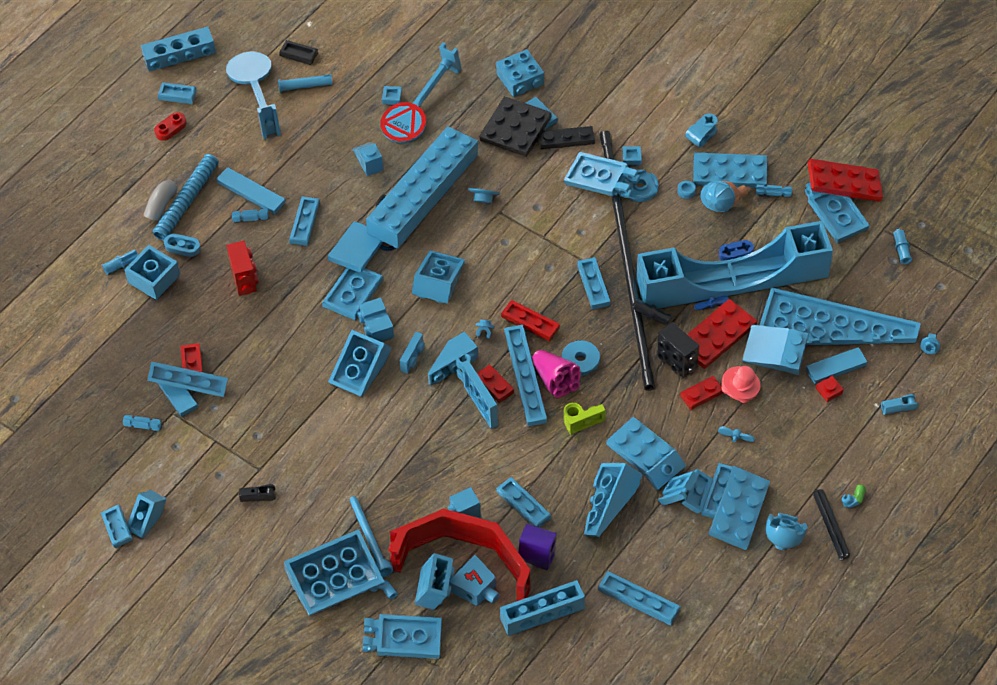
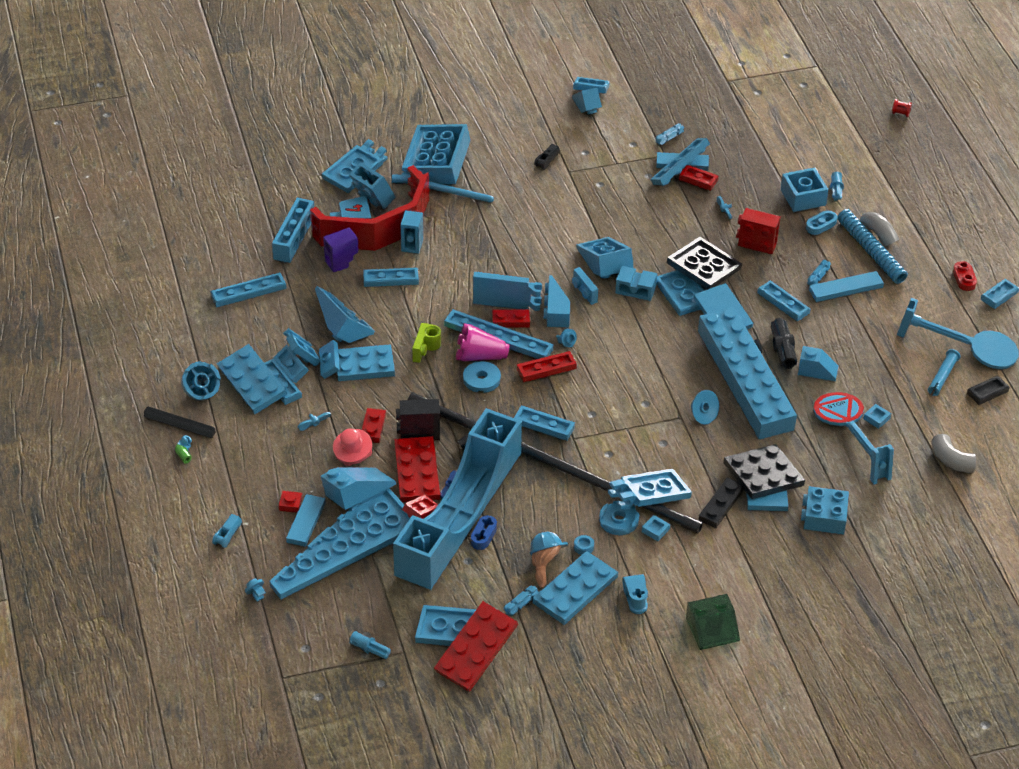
camera: 125 degrees right, 10 degrees down
dark azure slope [412,250,465,304] -> none
none -> red plate [402,495,438,519]
none -> plate [666,237,742,290]
none -> clear green slope [686,594,740,650]
none -> dark azure piece [717,196,732,219]
none -> black piece [770,318,797,369]
none -> light grey cylinder [932,434,976,473]

